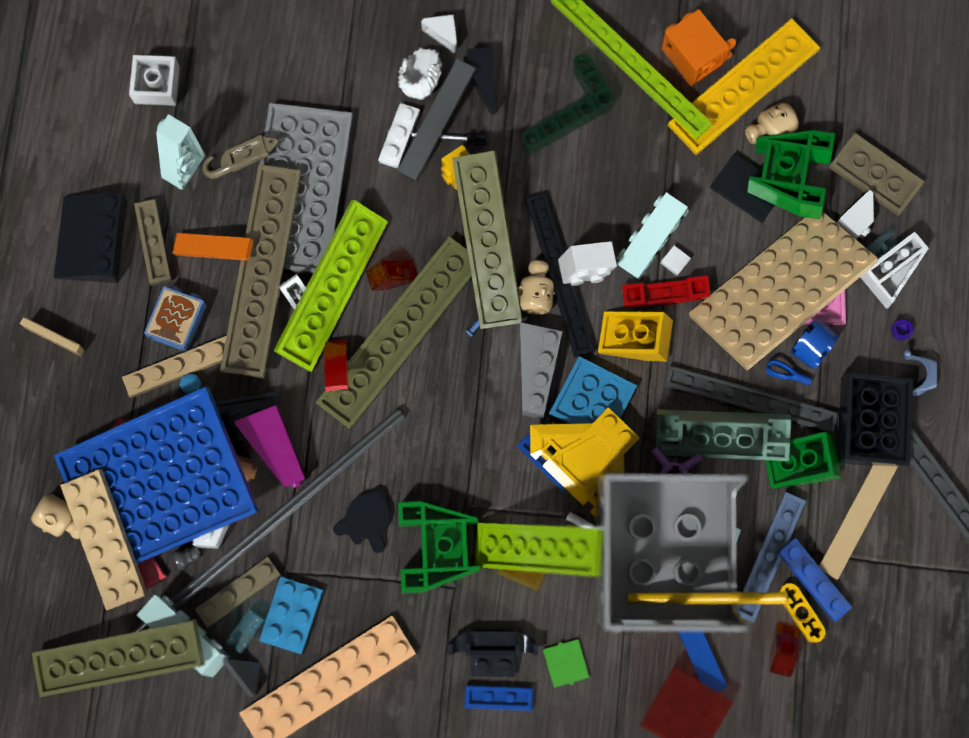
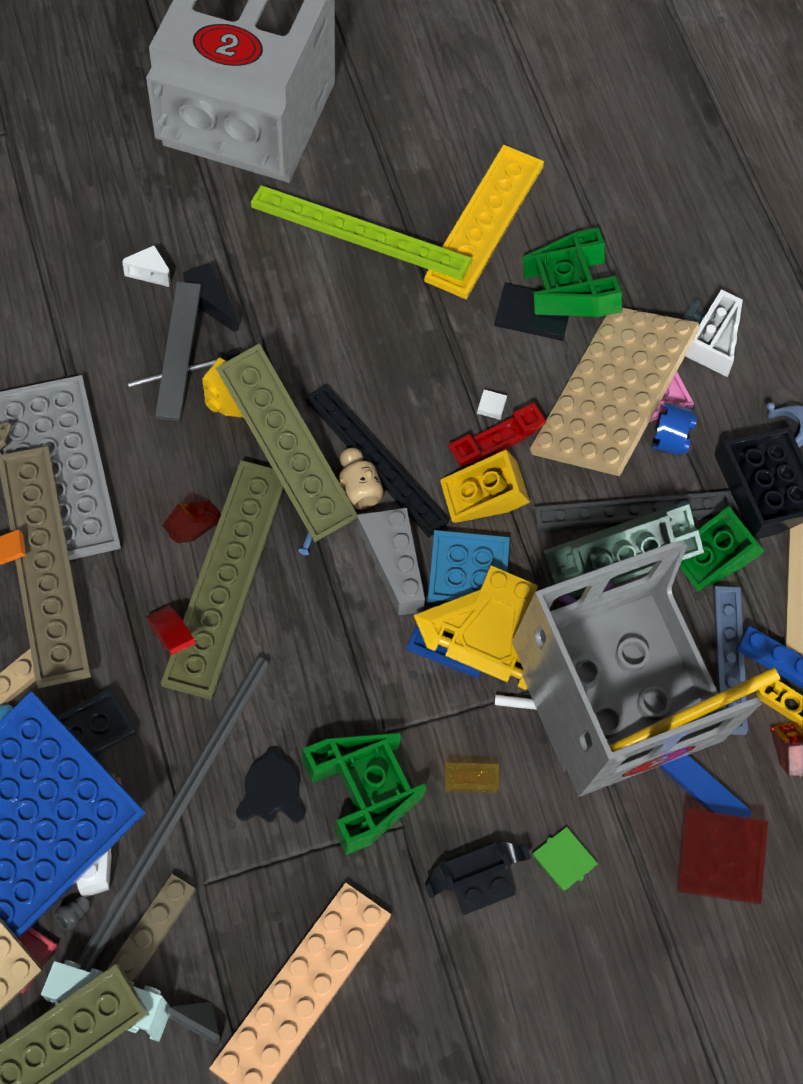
camera: 30 degrees left, 15 degrees down
clear light blue hinge [226,609,265,653] -> none
magenta slope [234,404,307,489] -> none
dark azure plate [259,577,323,654] -> none
lime plate [274,200,388,372] -> none
white slope [279,274,306,310] -> none
white plate [378,103,420,168] -> none
white piece [398,48,442,100] -> none
blue tile [465,685,533,711] -> none
lime plate [474,523,604,577] -> none
clear green beam [522,54,614,153] -> none
white brick [558,241,617,286] -> none
light aqua wedge [616,193,689,280] -> none
orange container [662,9,736,87] -> none
tan piece [745,103,799,144] -> none
blue piece [766,359,812,386] -> none
dark tan plate [829,133,924,217] -> none
white slope [837,190,874,240] -> none
dark purple tile [890,319,914,341] -> none

